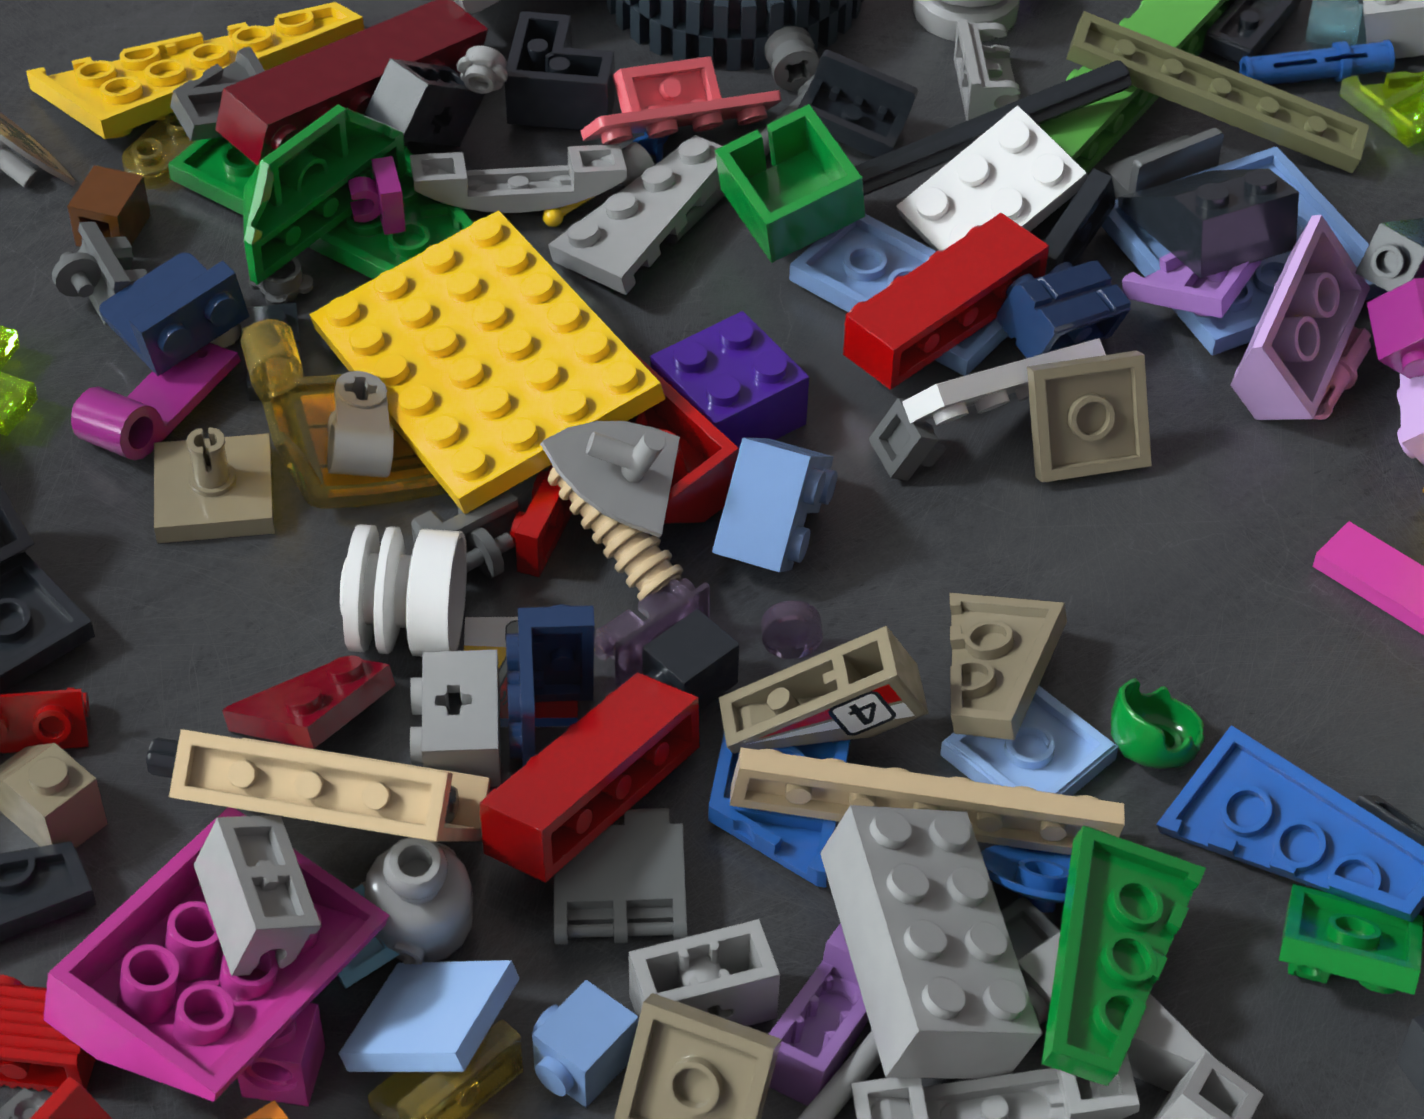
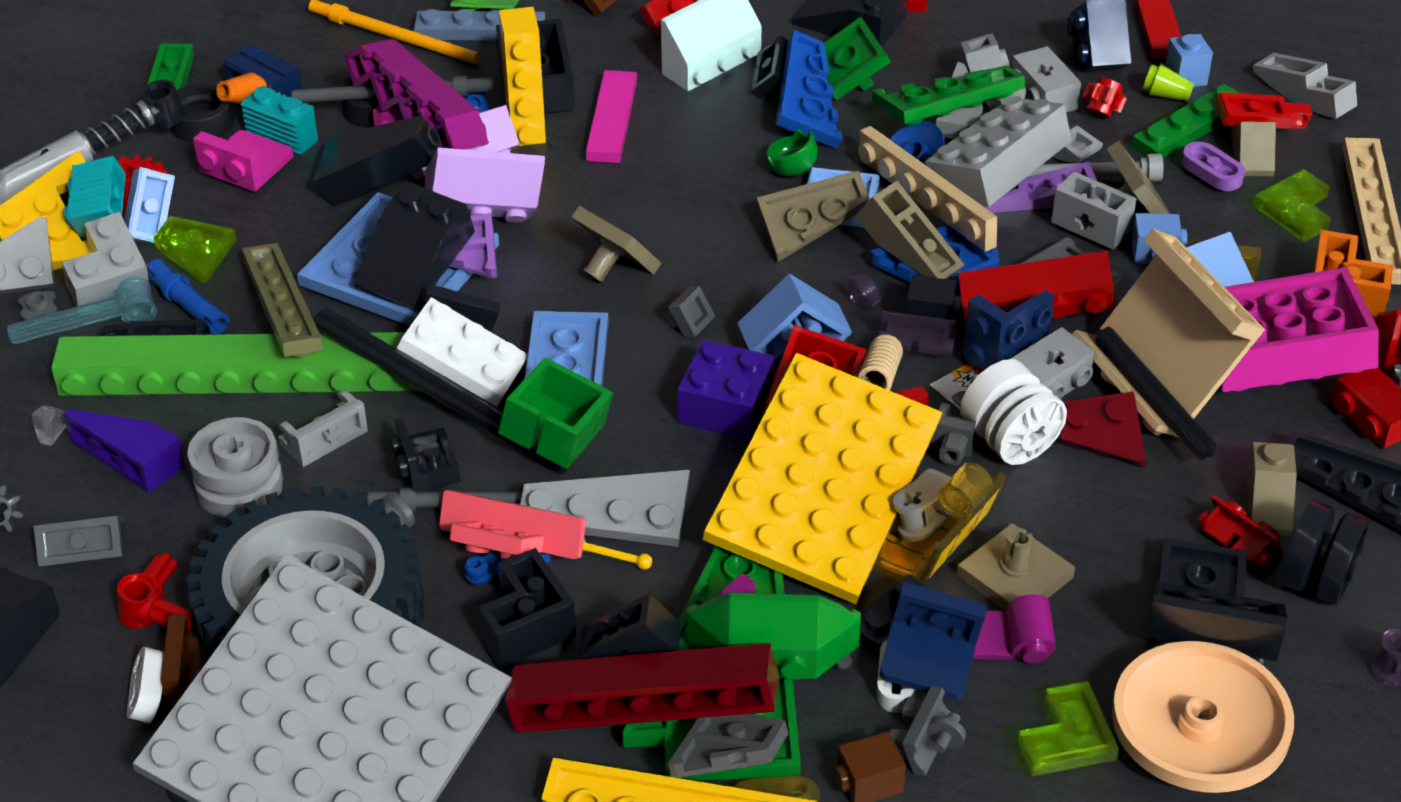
camera: 125 degrees left, 5 degrees down
light grey hinge [194,815,321,976] -> none
light grey slope [410,144,627,213] -> none
light grey plate [457,46,508,94] -> none
light grey shield [540,421,680,537] -> none
red brick [843,213,1049,390] -> none
white plate [902,338,1106,426] -> none
dark blue brick [996,260,1131,359] -> none
dark grey panel [1103,127,1224,199] -> none

